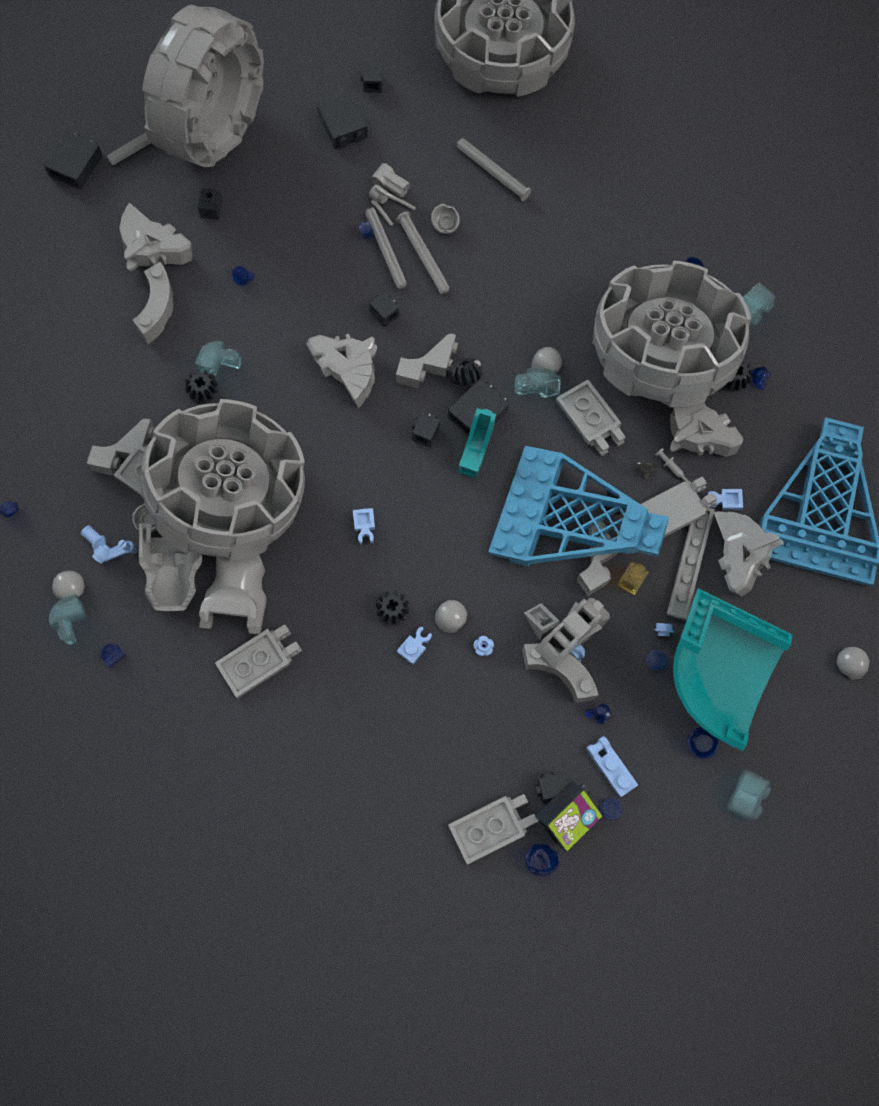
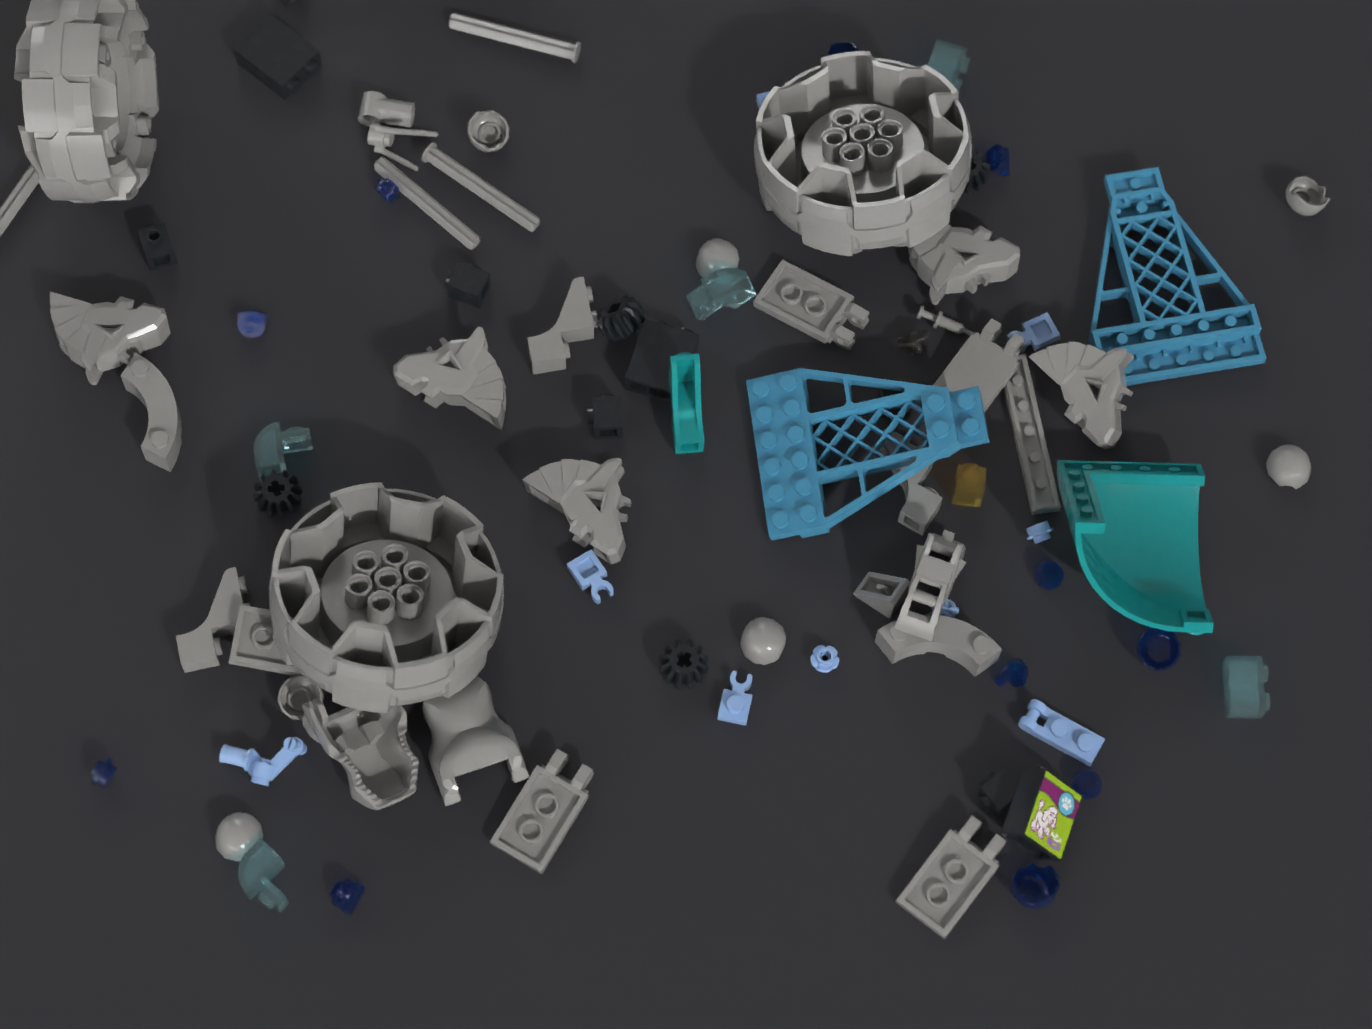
camera: 25 degrees left, 5 degrees down
none -> light grey animal [522,458,632,565]

